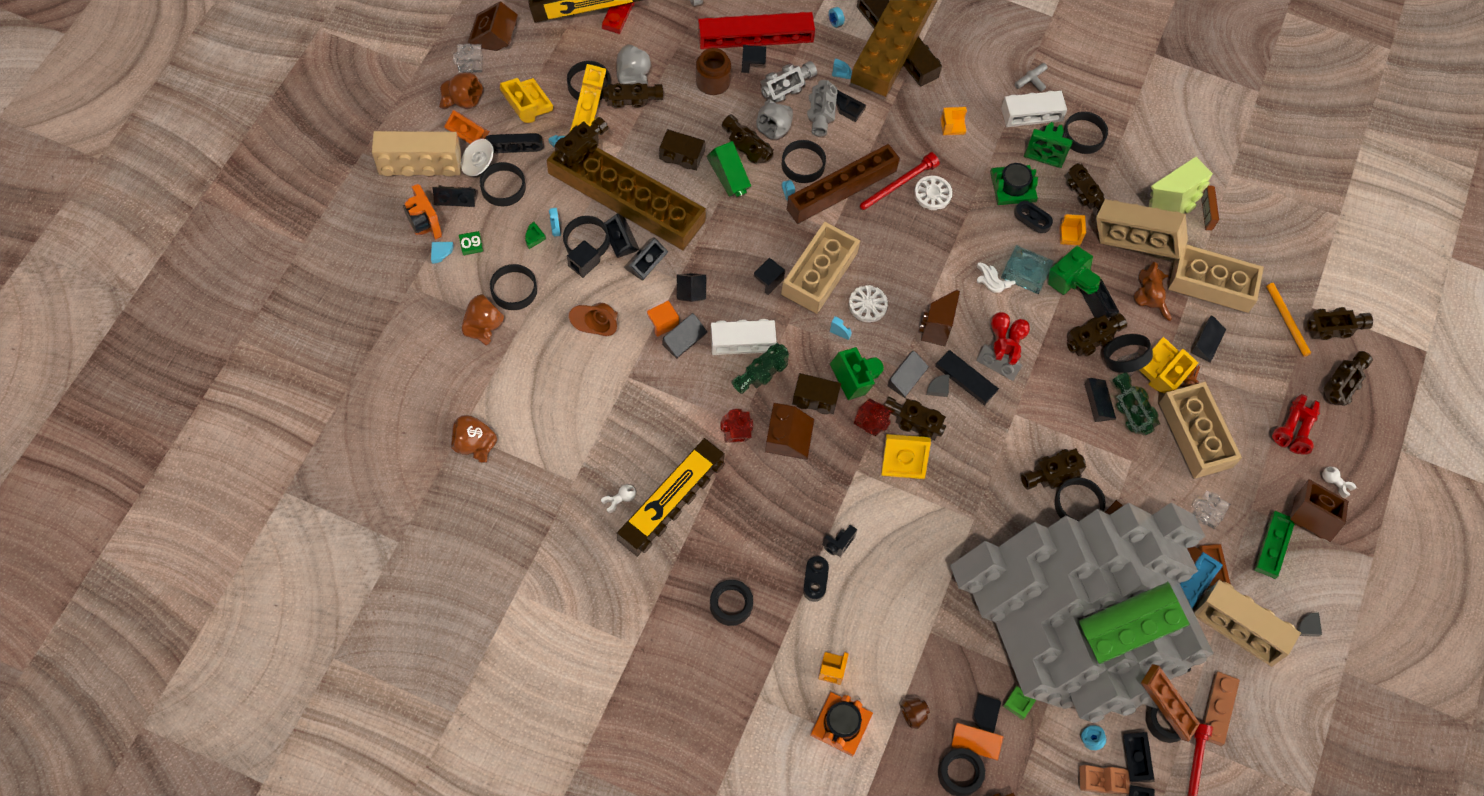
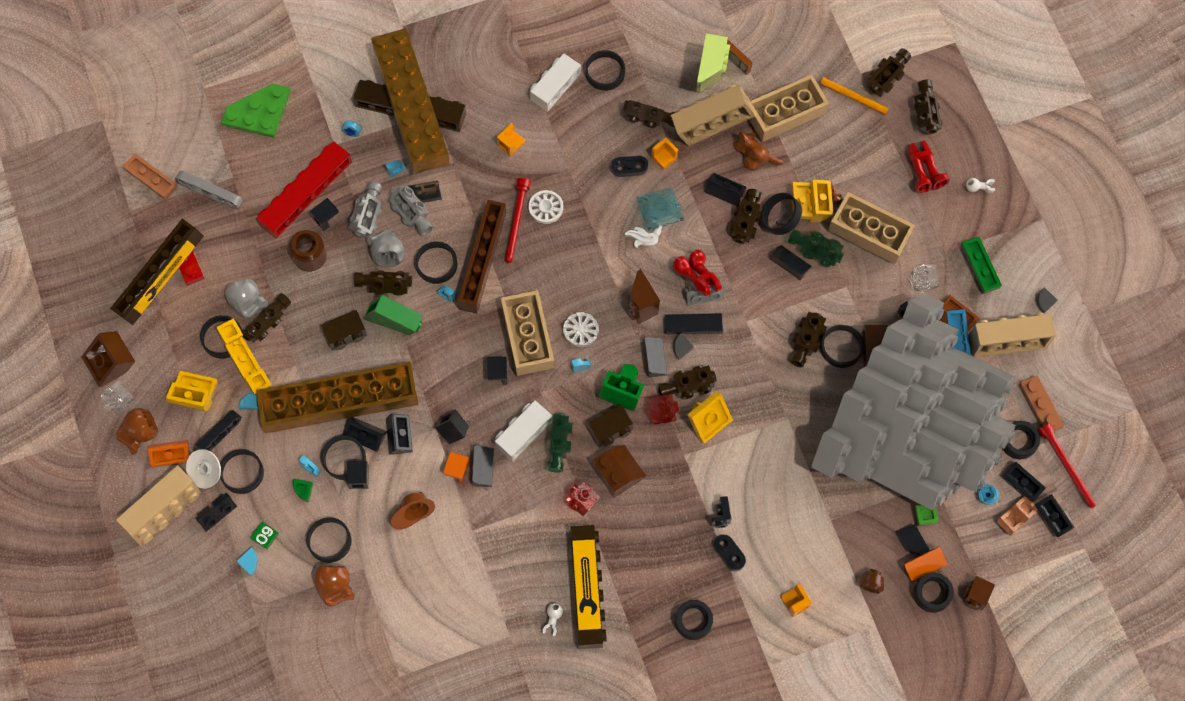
camera: 40 degrees left, 5 degrees up
orange piece [403,184,442,240] -> none
dark orange piece [451,415,497,463] -> none
dark brown brick [554,117,609,167] -> none
piece [810,692,873,757] -> none
piece [990,163,1038,205] -> none
light grey piece [1015,63,1047,92] -> none
green piece [1024,122,1073,168] -> none
green brick [1048,246,1100,295] -> none
bright green brick [1079,581,1190,664] -> none
dark orange tile [1141,664,1200,742] -> none
black slope [1191,315,1226,363] -> none
reddish brown brick [1290,479,1349,542] -> none

